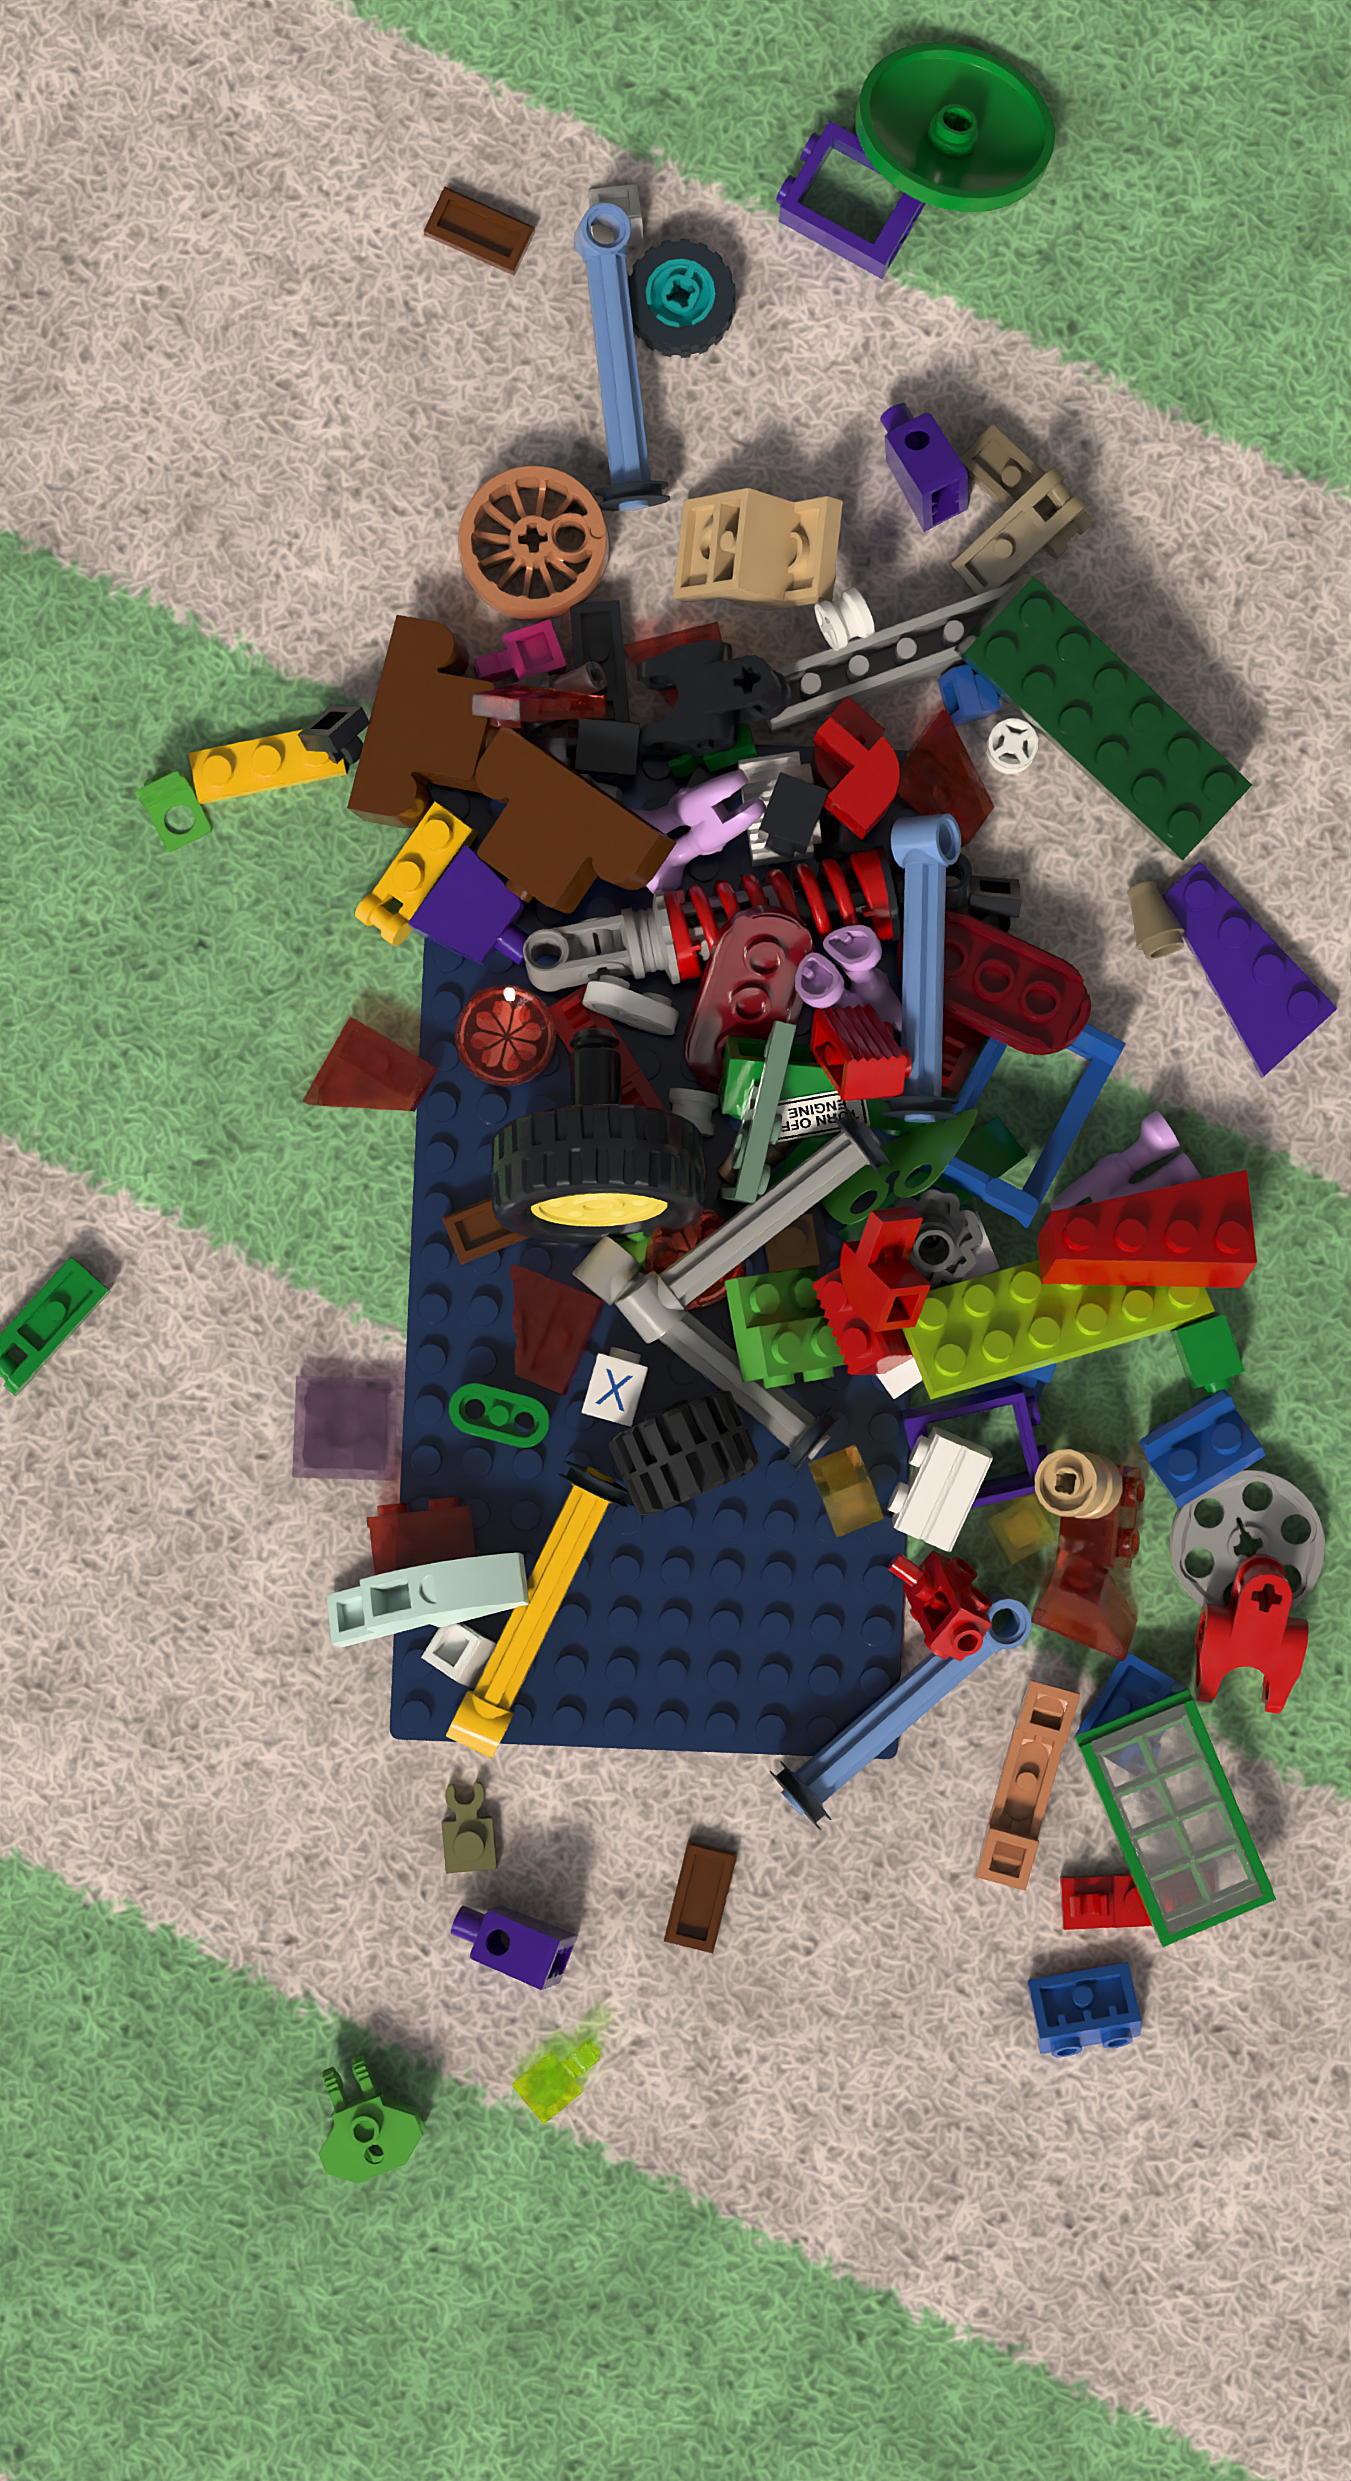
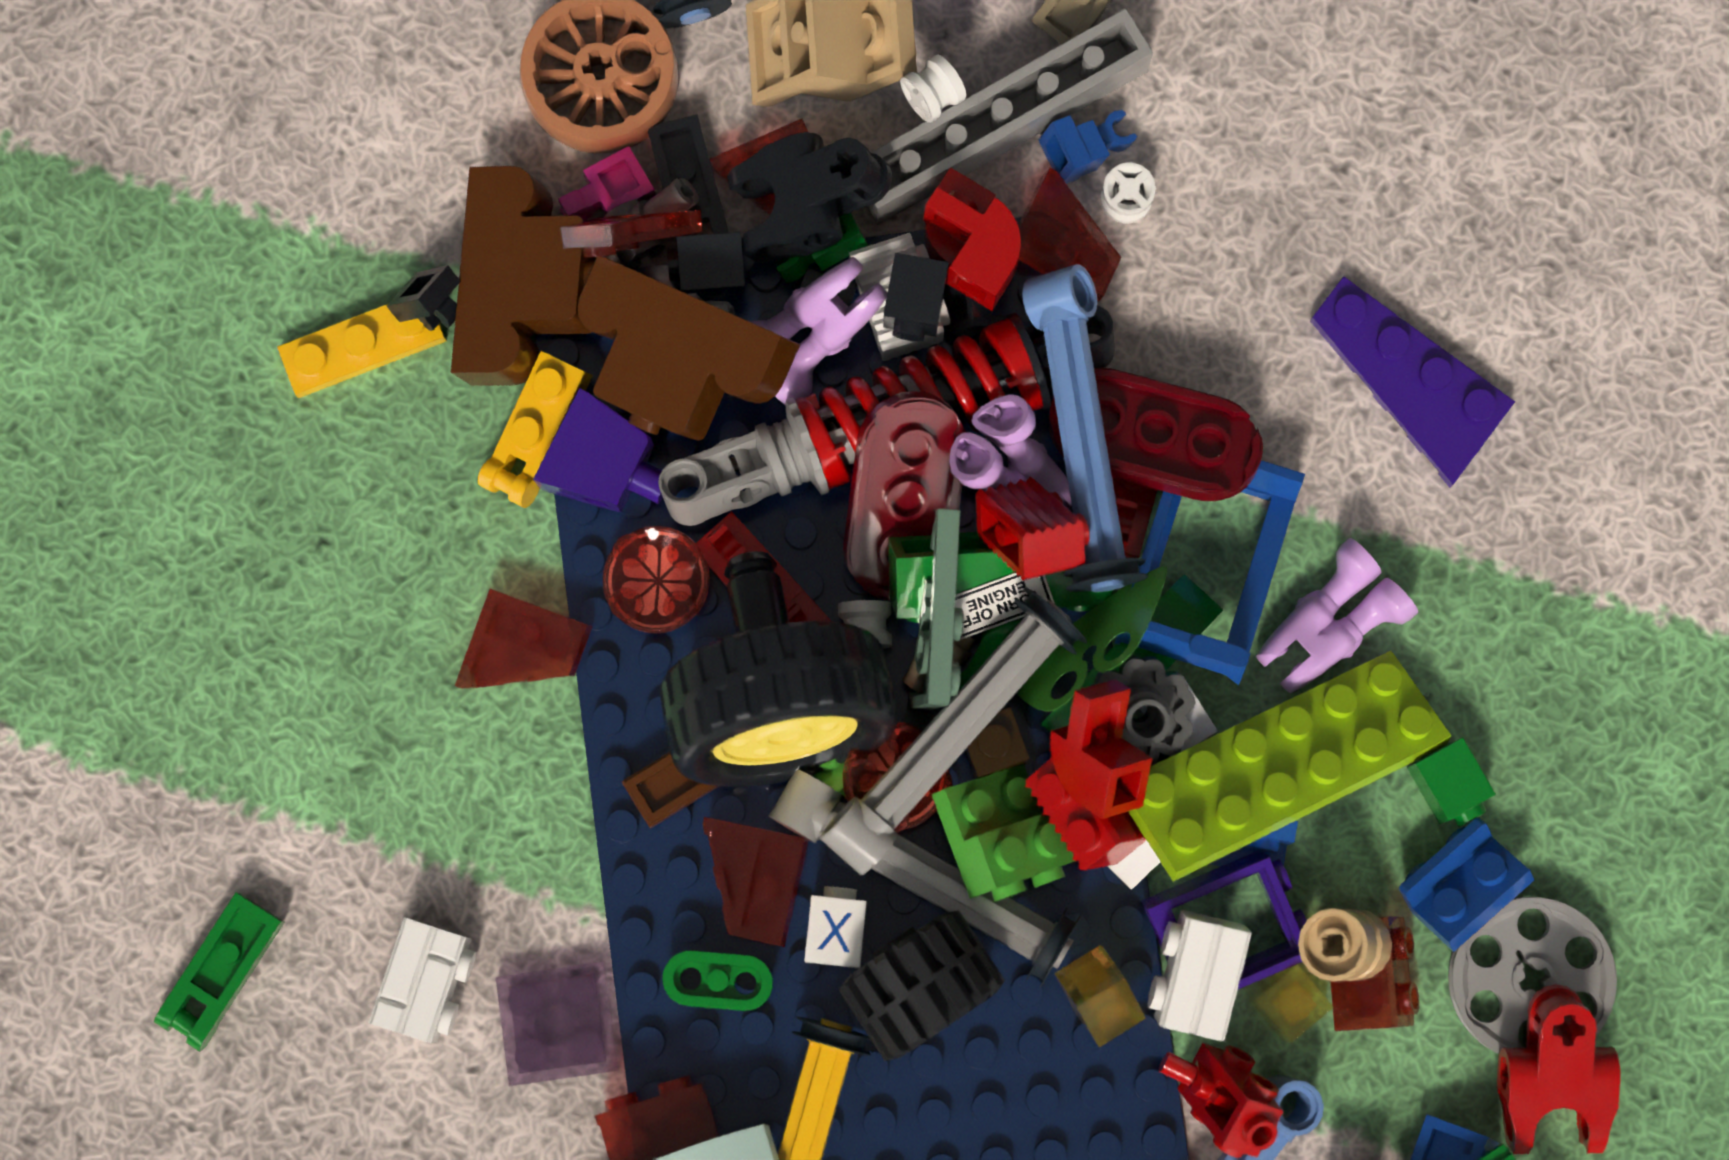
camera: 10 degrees left, 5 degrees down
bright green bracket [135,770,212,852] -> none
white plate [582,975,679,1035] -> none
dark green brick [953,574,1252,861] -> none
black tile [968,875,1022,932] -> none
clear red slope [1031,1549,1137,1662] -> none
red wedge [1037,1170,1257,1288] -> none
dark tan cone [1127,881,1185,960] -> none
none -> white brick [369,917,476,1043]

